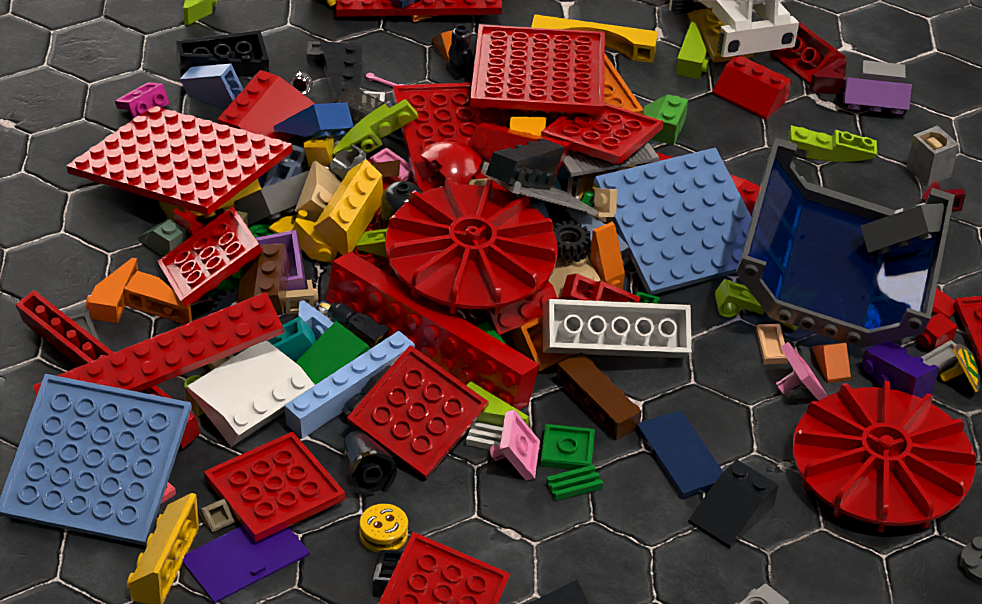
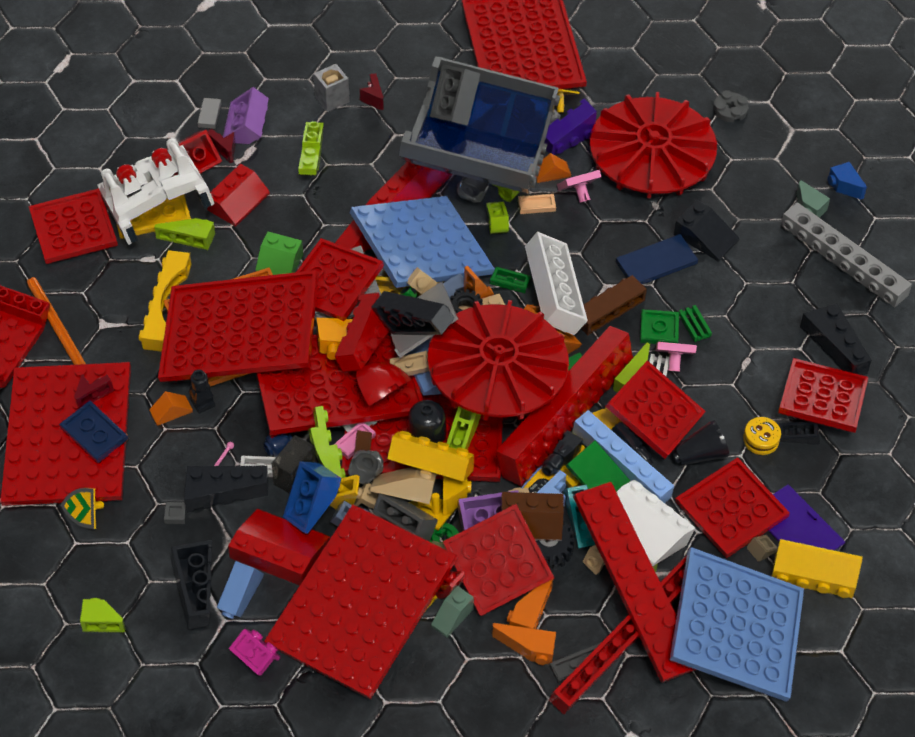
camera: 90 degrees left, 10 degrees up
clear tile [290,72,313,94] -> none
red slope [561,273,640,303] -> none

